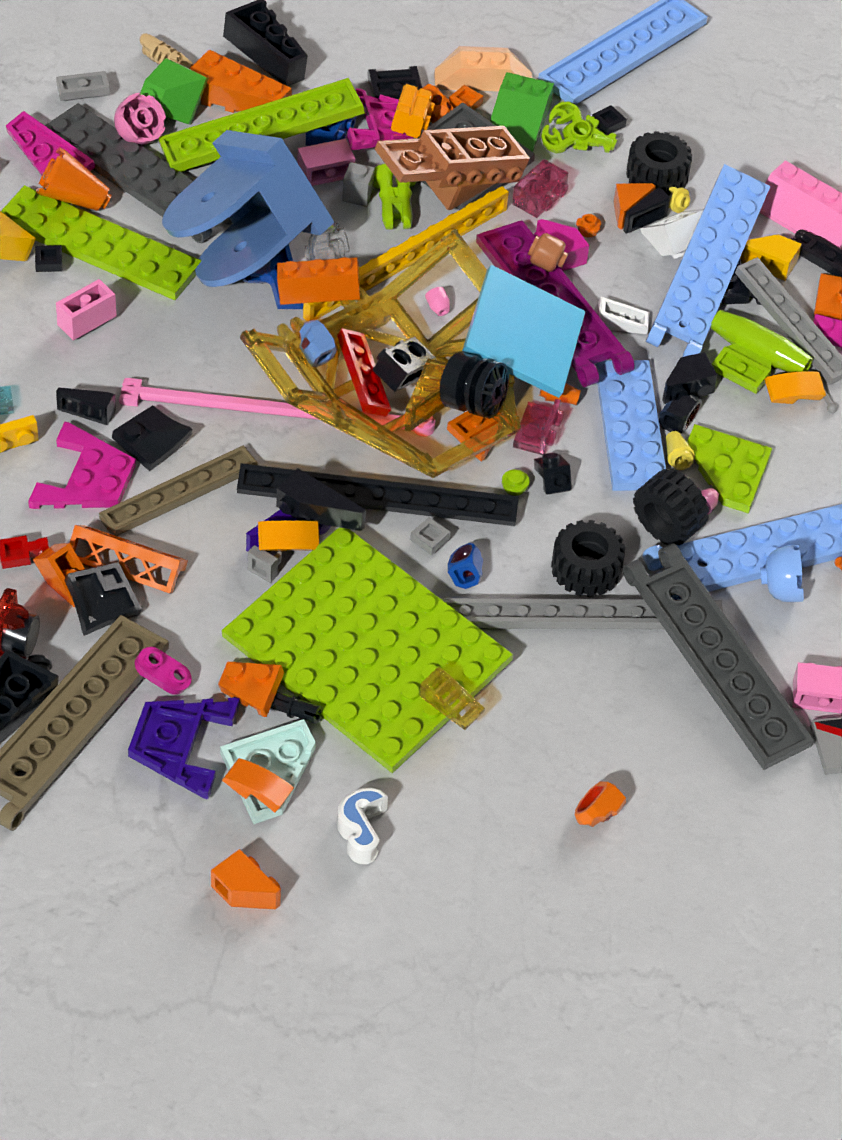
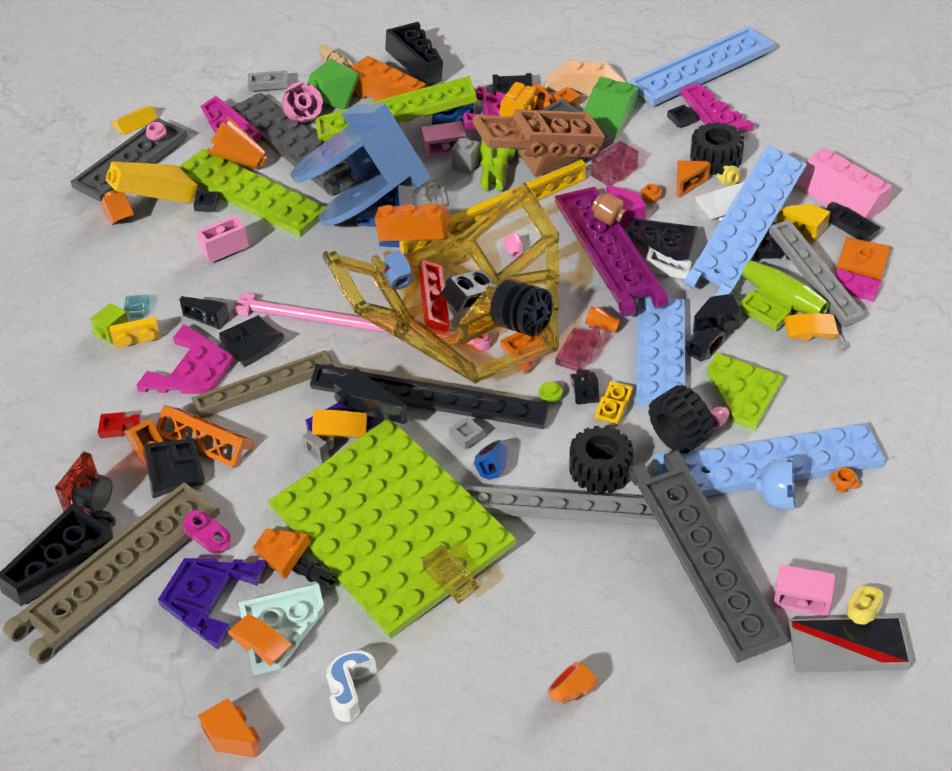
camera: 15 degrees right, 5 degrees down
medium azure tile [462,265,585,398] -> none
lime animal [541,102,617,154] -> none
black slope [623,187,670,234] -> none
light yellow cone [666,431,695,470] -> none
none -> yellow slope [594,381,633,425]
none -> black plate [628,218,697,261]
none -> dark pink wing [680,84,754,133]

